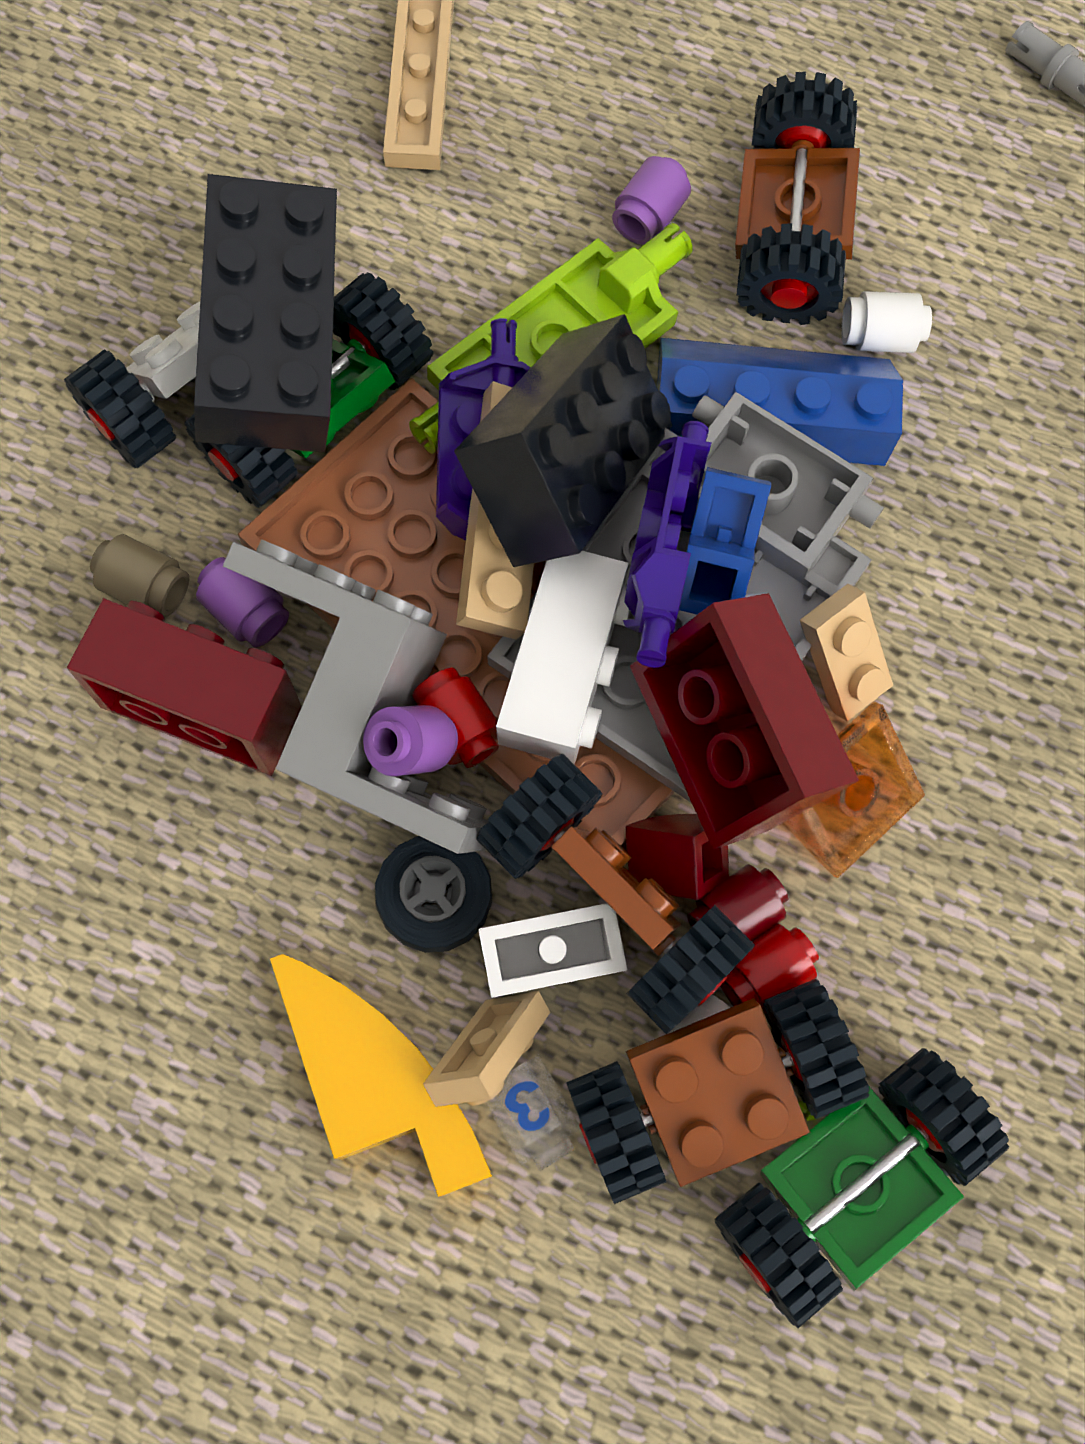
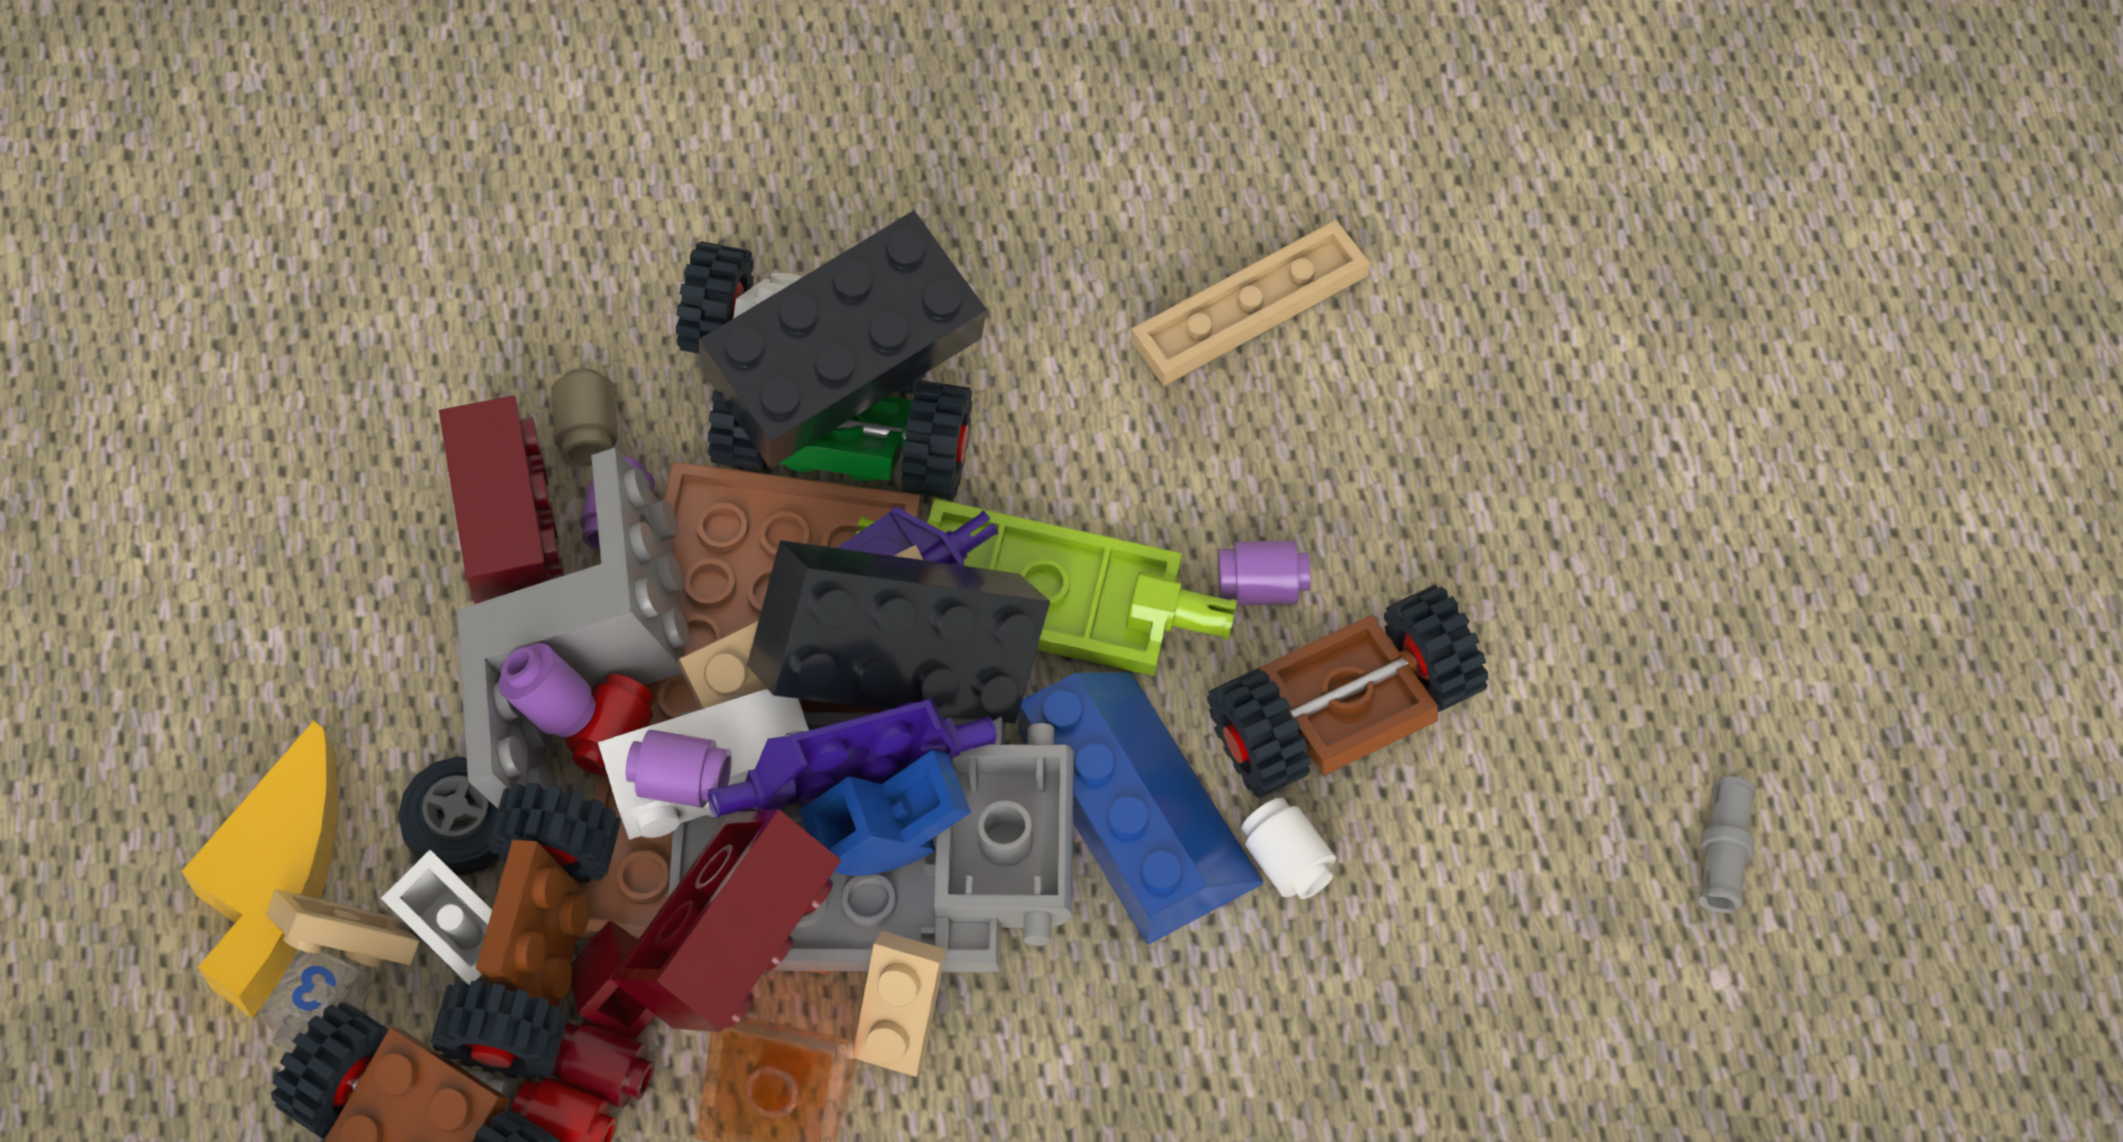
camera: 60 degrees right, 10 degrees down
none -> medium lavender brick [625,729,732,808]

